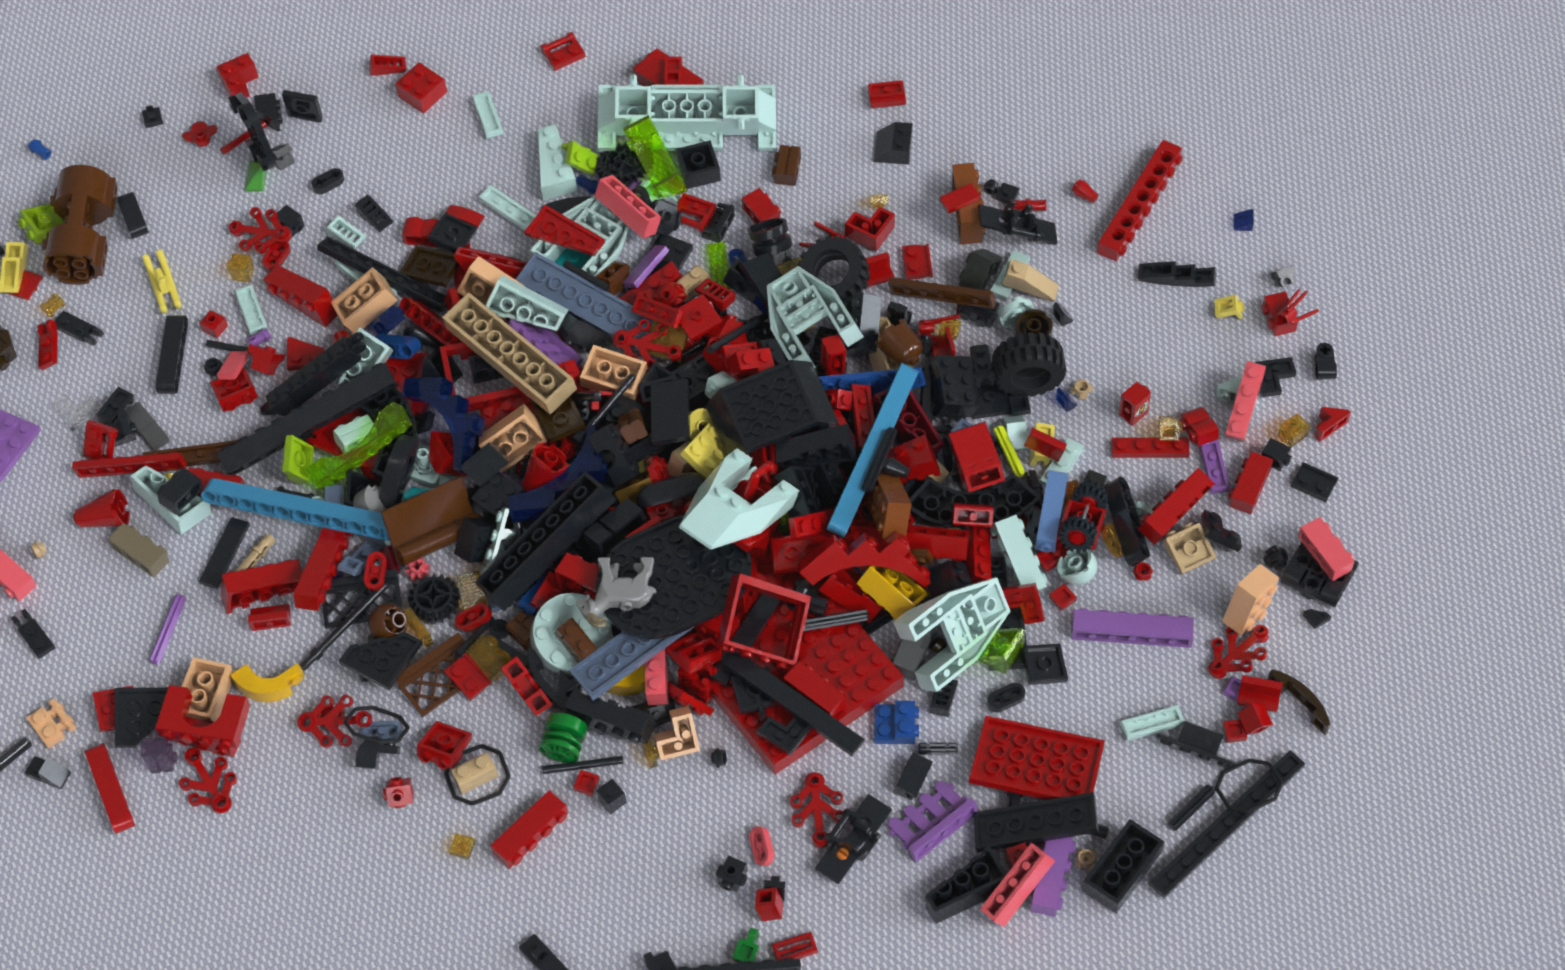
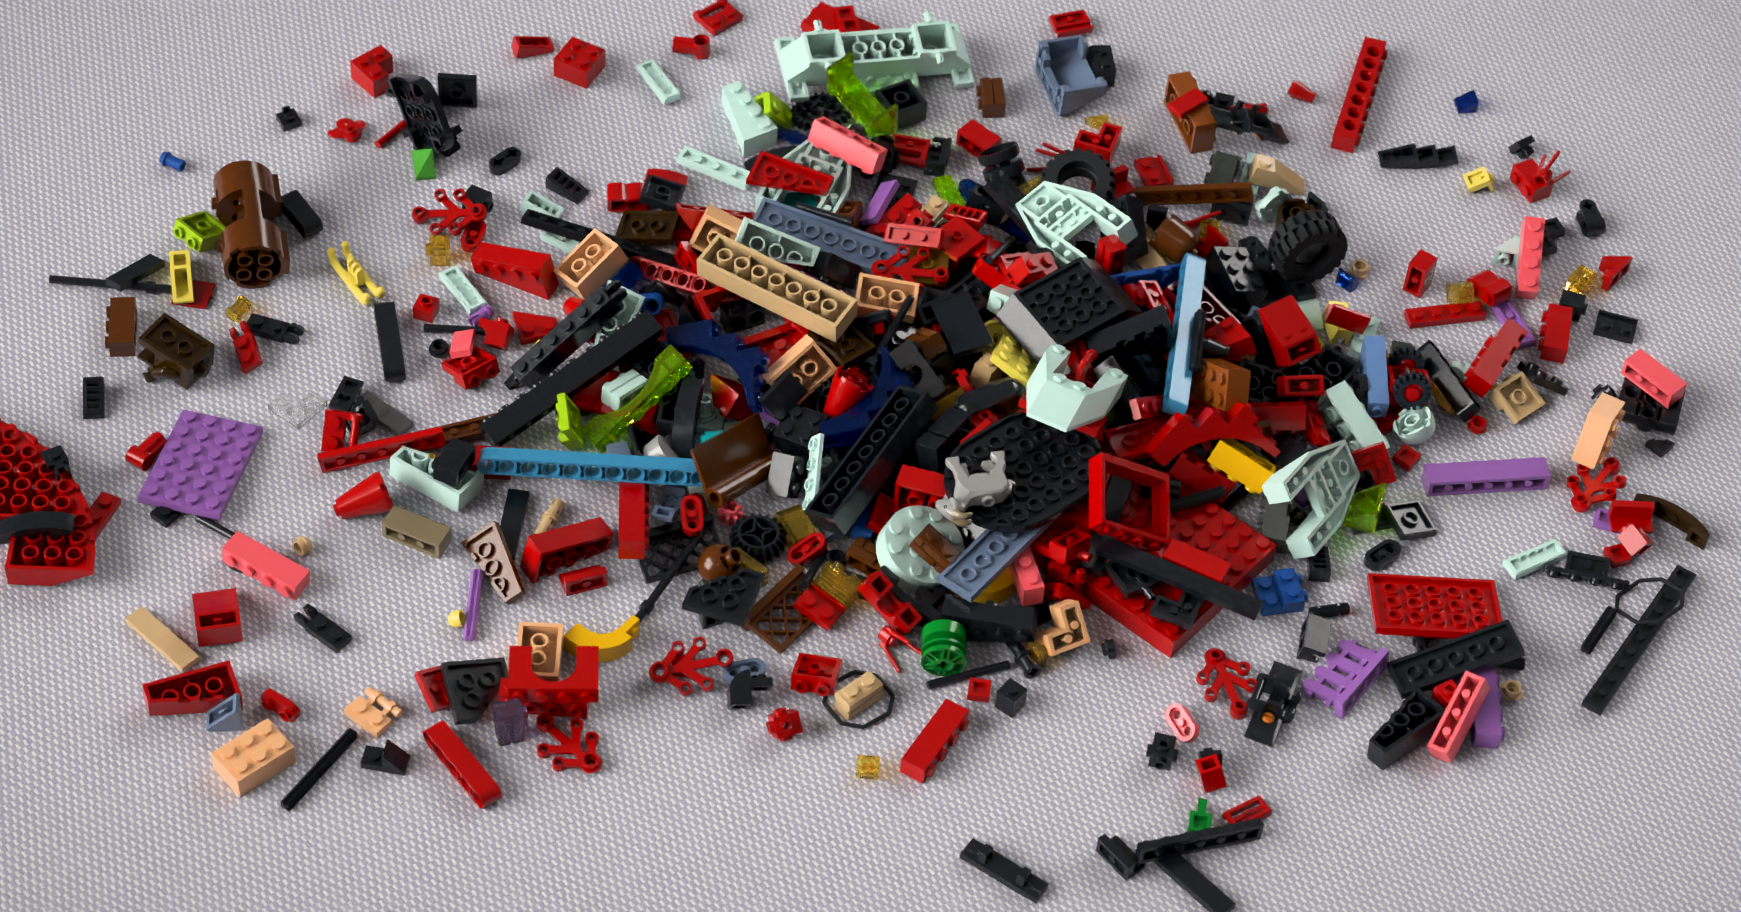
camera: 20 degrees left, 10 degrees down
black piece [343,706,410,744] -> none
black brick [1082,819,1165,914] -> none
none -> light yellow hinge [448,609,466,628]
none -> wing [461,521,526,605]
none -> red piece [672,34,710,60]
none -> red plant [878,625,921,673]
none -> black pin [1005,642,1042,679]
none -> sand blue windscreen [1035,35,1108,116]

